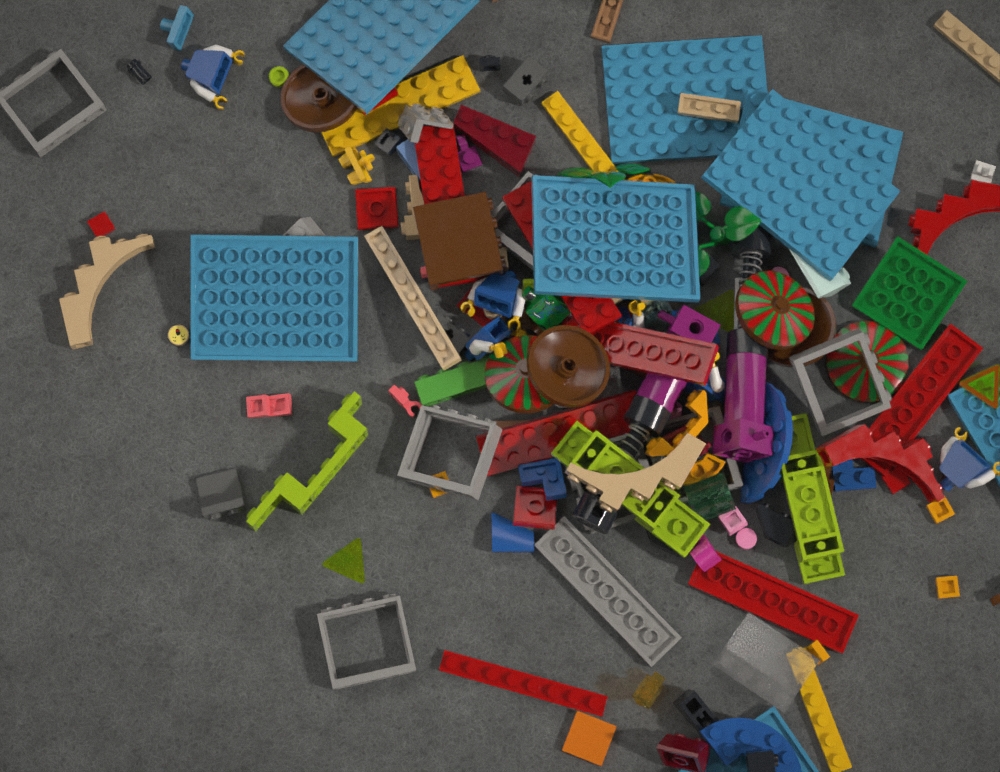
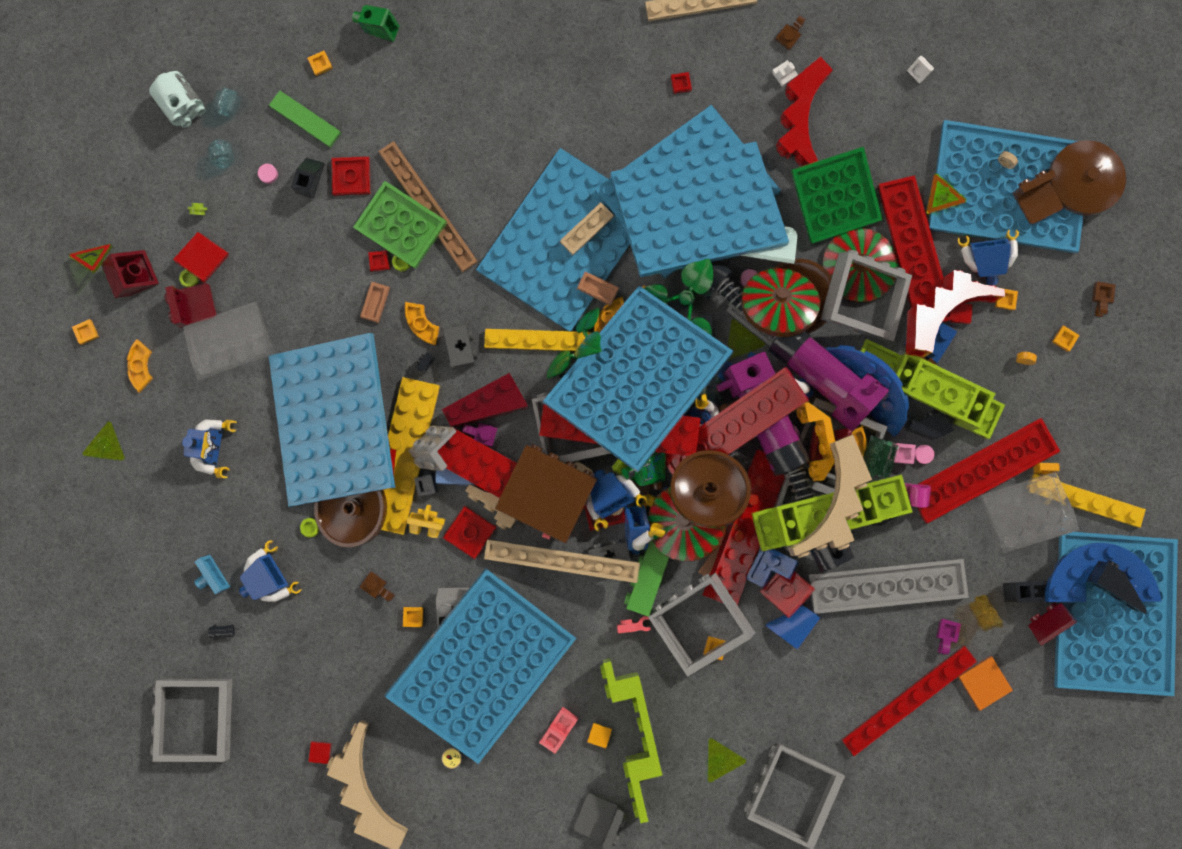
camera: 50 degrees left, 5 degrees up
none -> reddish brown plate [359,571,395,601]
none -> light orange tile [403,607,424,627]
none -> light orange tile [405,302,440,346]
none -> nougat tile [577,272,619,306]
none -> light orange tile [587,722,612,748]
none -> red tile [670,72,692,94]
none -> magenta plate [936,619,961,655]
none -> light orange tile [1016,352,1037,365]

